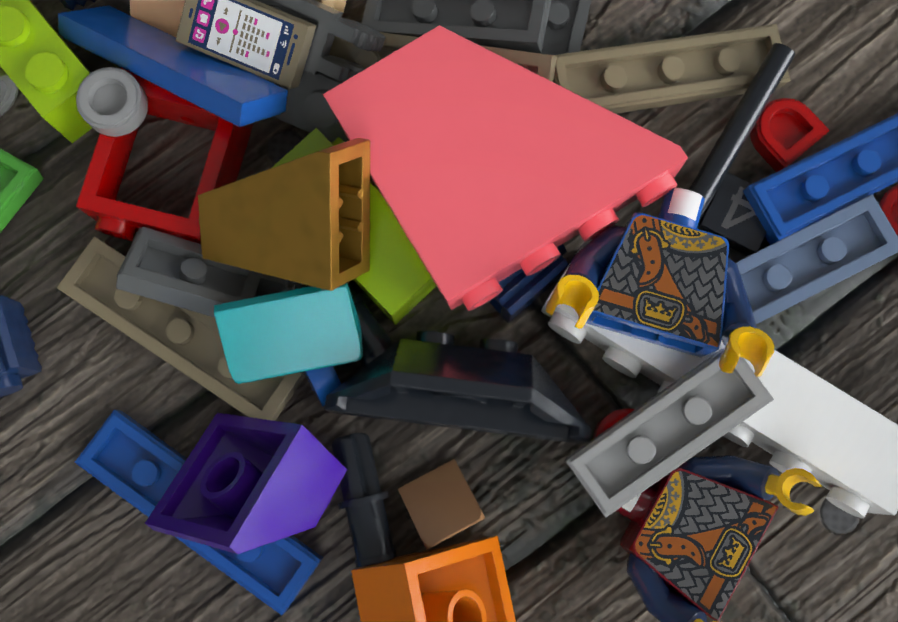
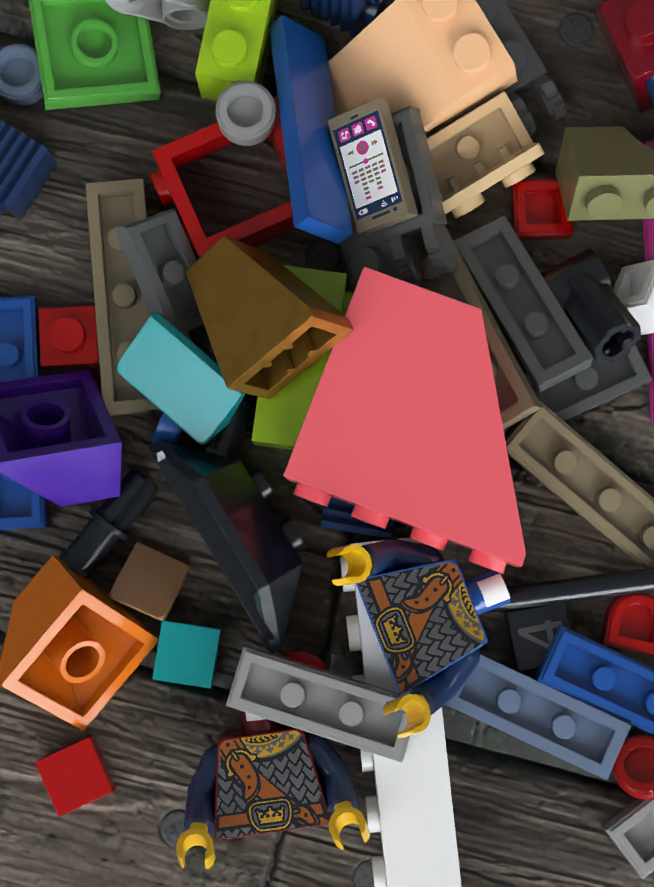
camera: 50 degrees right, 5 degrees up
none -> red plate [38,306,100,369]
none -> teal tile [152,620,222,689]

